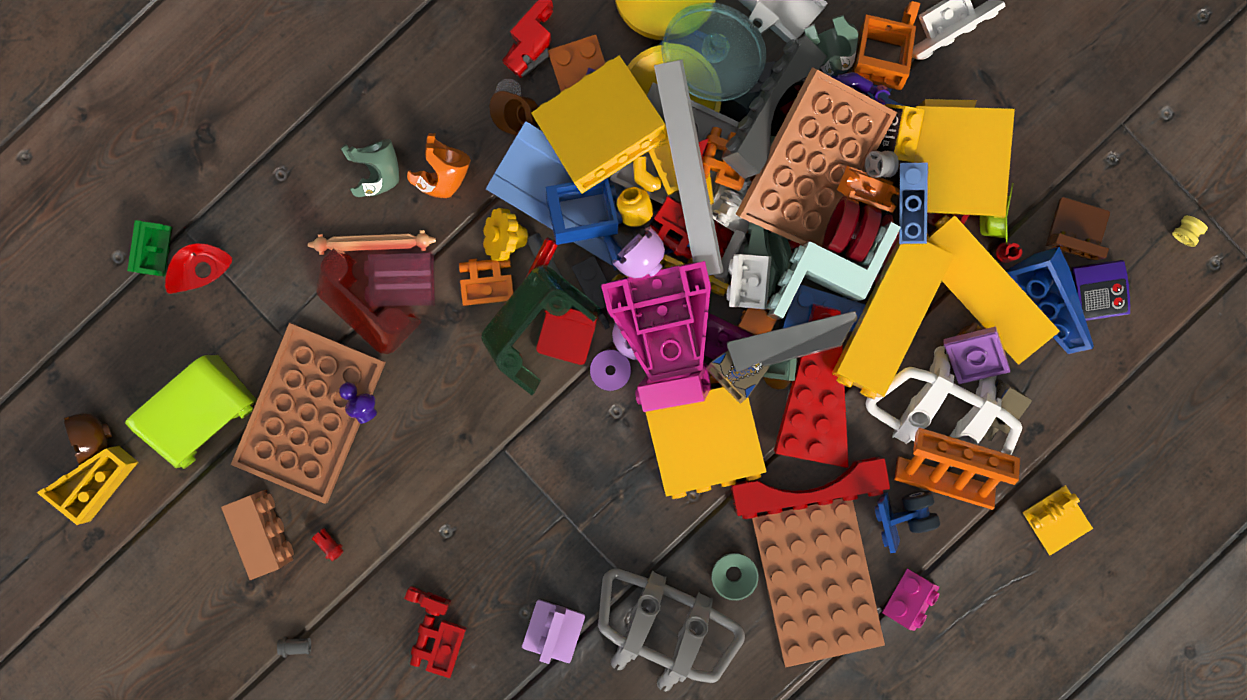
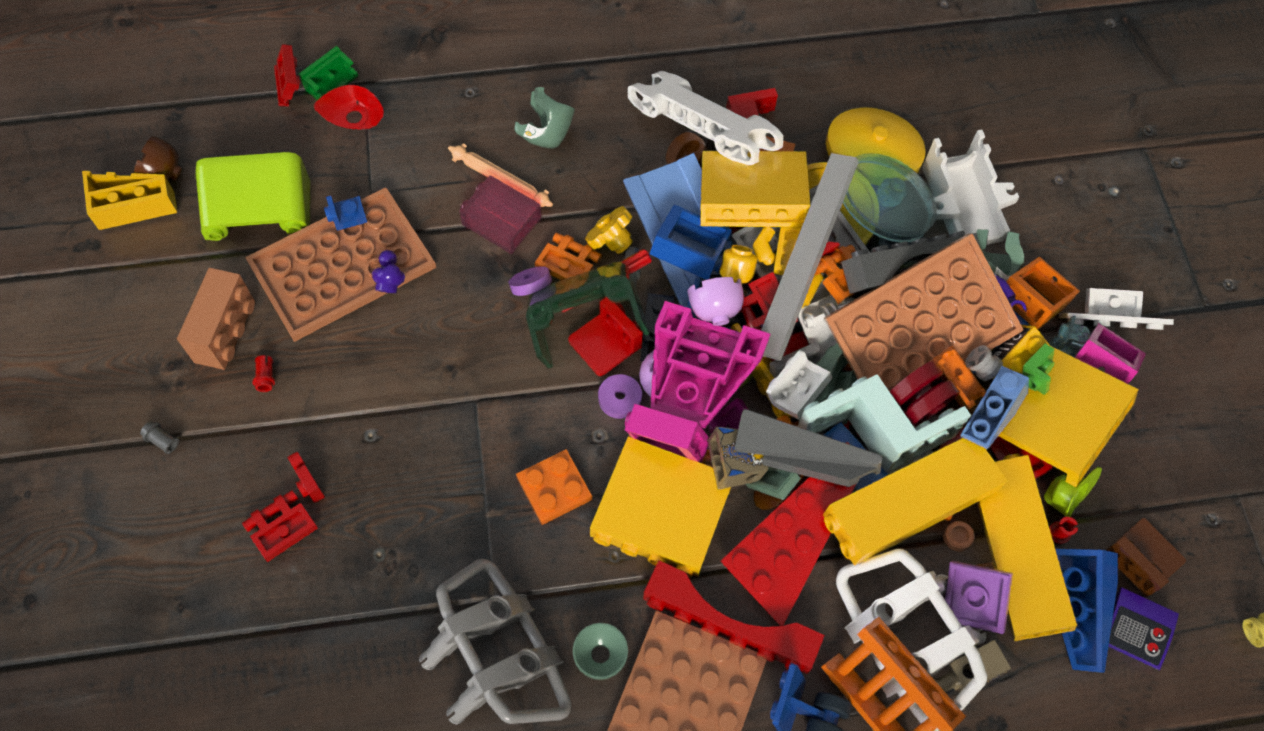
camera: 30 degrees right, 25 degrees down
clear red windscreen [316,248,421,354] -> none
orange piece [407,133,471,198] -> none
lavender bracket [522,599,585,664] -> none
orange tile [901,1,920,25] -> none
none -> red plate [274,44,300,107]
none -> blue bracket [324,196,367,231]
none -> medium lavender piece [508,267,552,296]
none -> orange plate [516,449,592,525]
none -> white piece [628,71,784,165]
none -> nougat tile [943,521,975,552]
none -> bright green bracket [1022,343,1055,395]
none -> clear light blue hinge [1049,315,1090,357]
none -> dark pink window [1074,323,1146,384]

